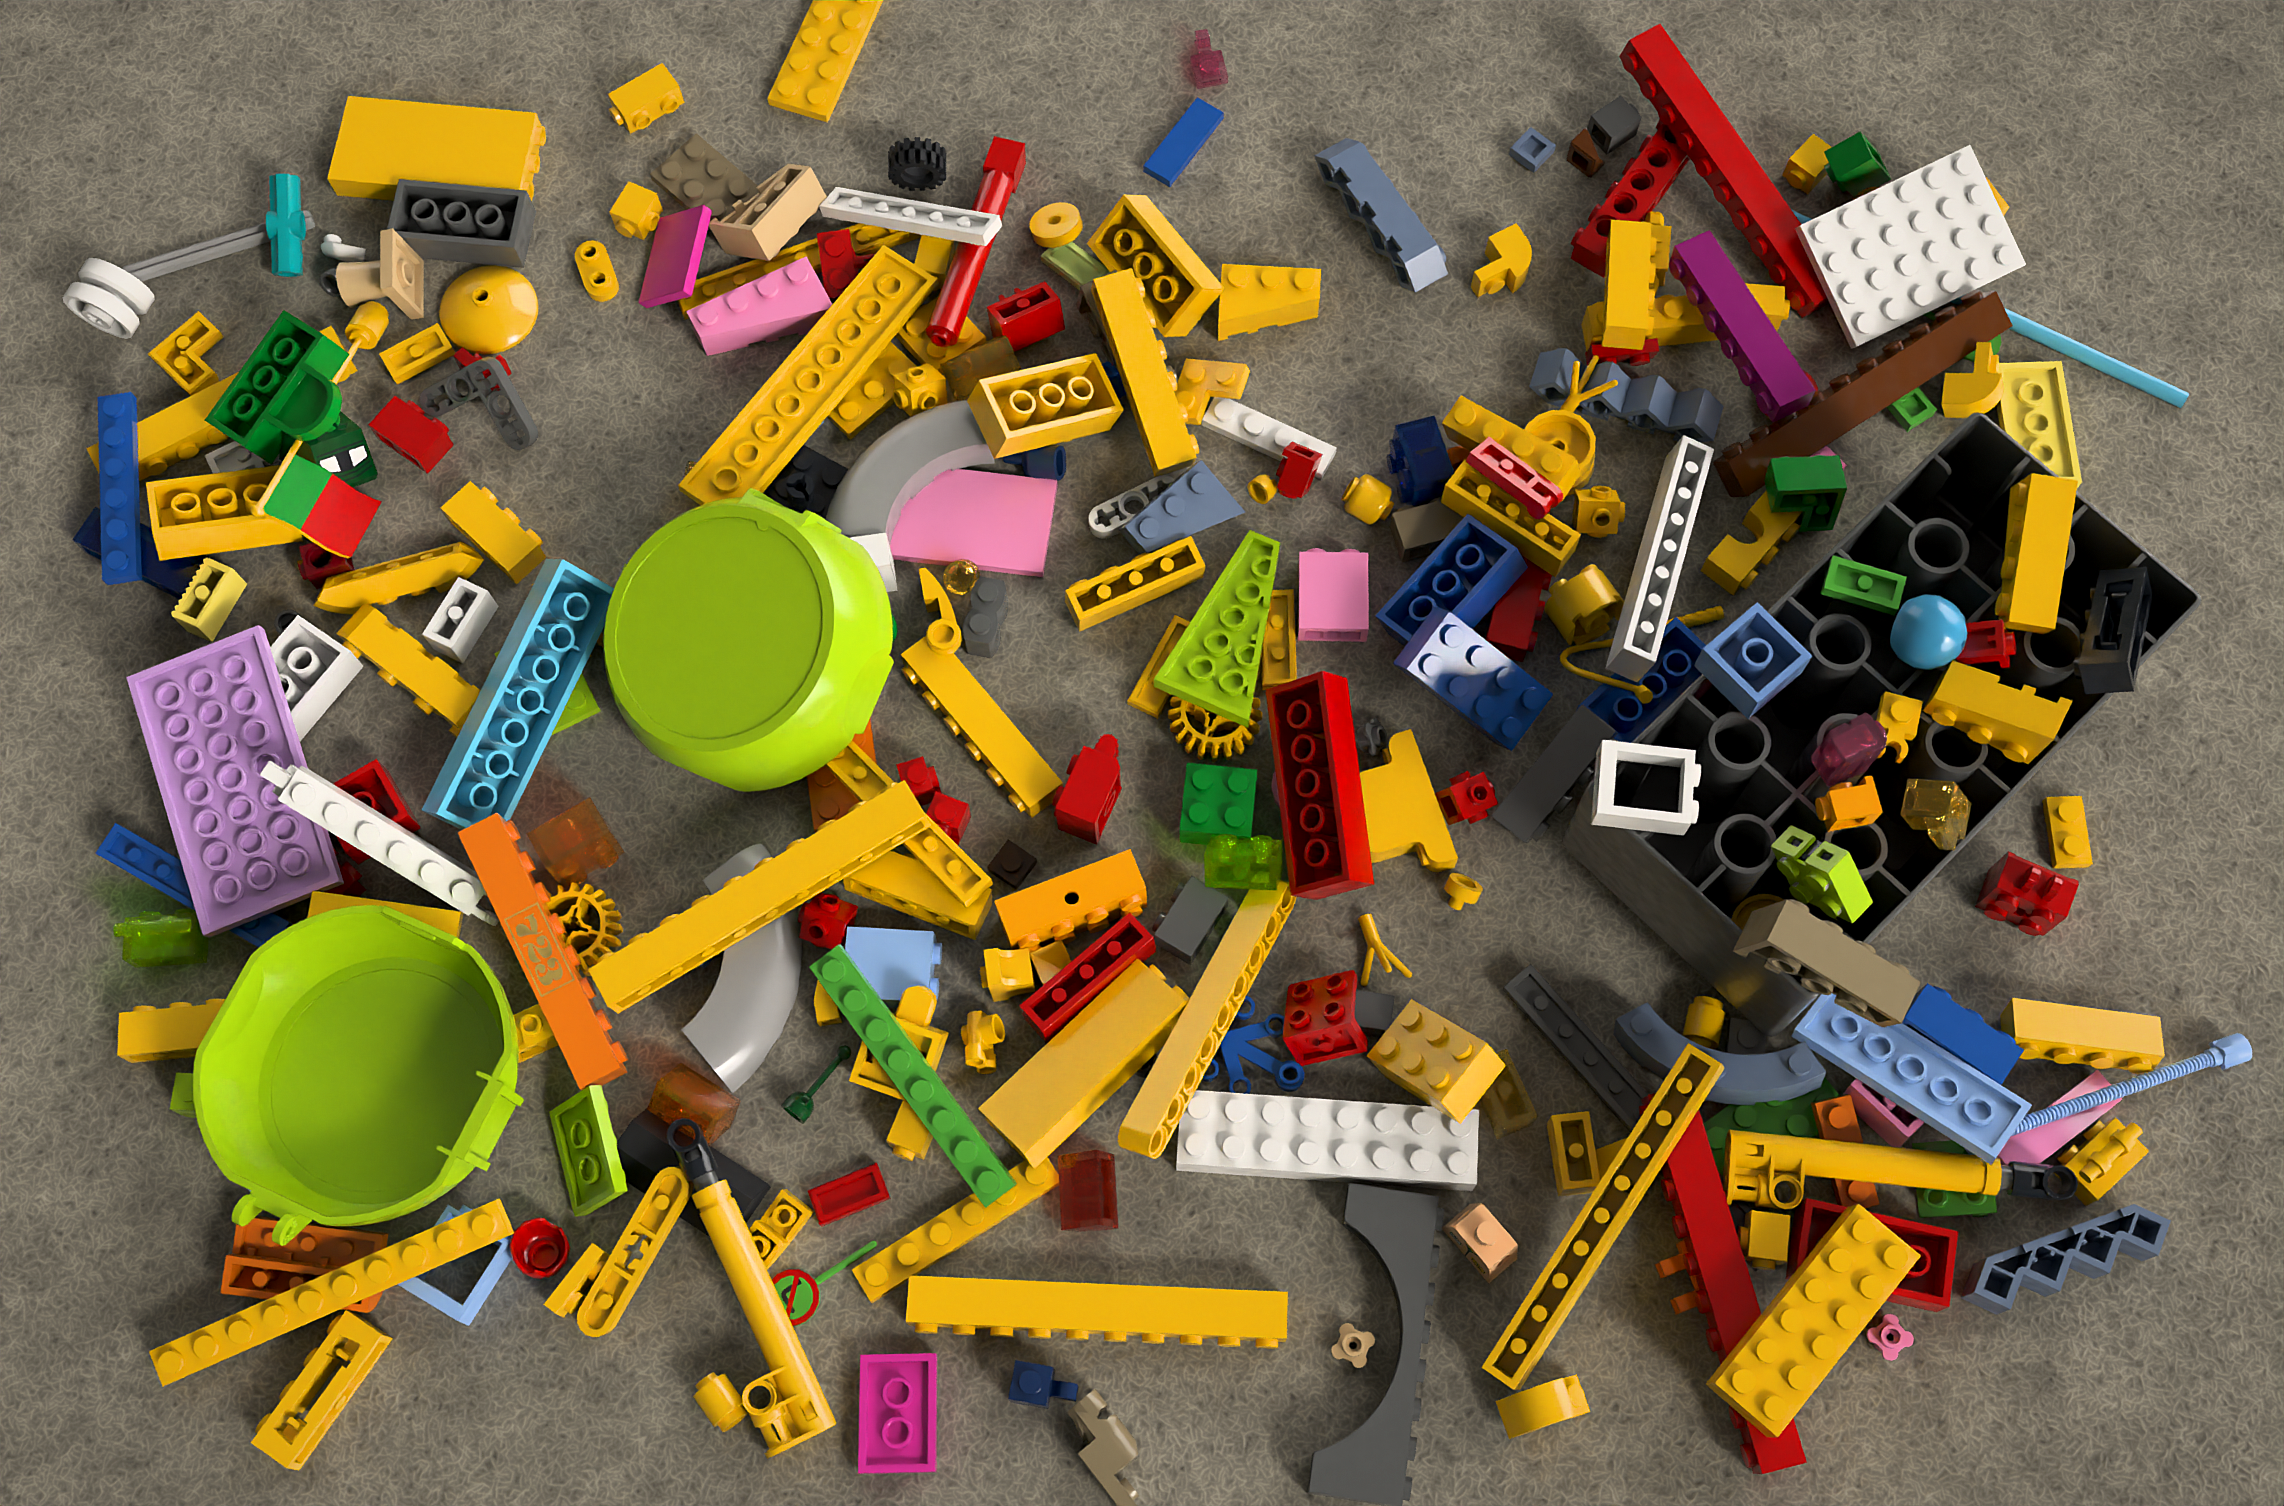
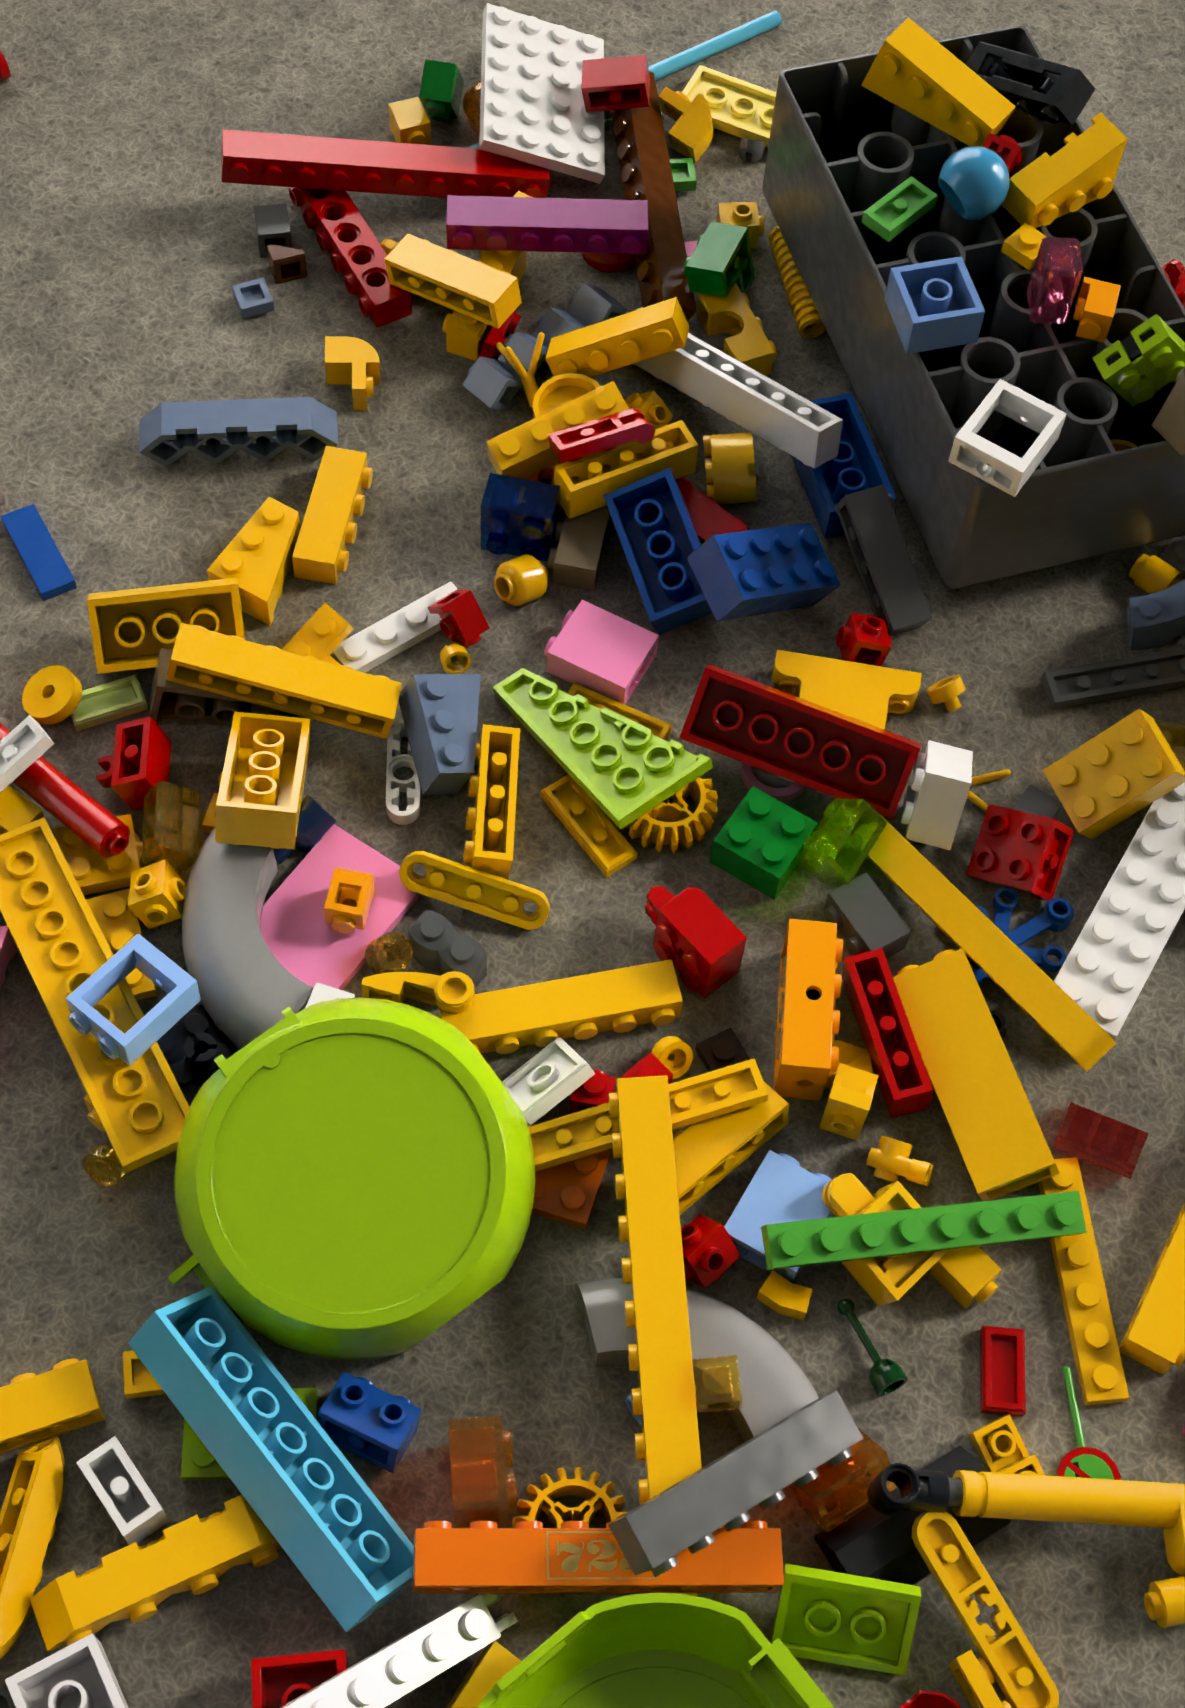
camera: 70 degrees left, 10 degrees down
yellow piece [1559,605,1724,704] -> none
clear yellow brick [1900,779,1971,850] -> none
none -> light blue window [66,933,201,1066]
none -> yellow brick [292,446,373,584]
none -> blue brick [317,1372,422,1473]
none -> light orange brick [324,867,375,934]
none -> yellow plate [399,851,550,930]
none -> white tile [502,1037,595,1126]
none -> yellow brick [545,297,689,377]
none -> brick [581,55,650,112]
none -> dark grey brick [608,1390,864,1577]
none -> yellow tile [652,1036,693,1079]
none -> clear yellow brick [693,1355,742,1413]
none -> yellow brick [716,202,765,248]
none -> white brick [901,740,973,850]

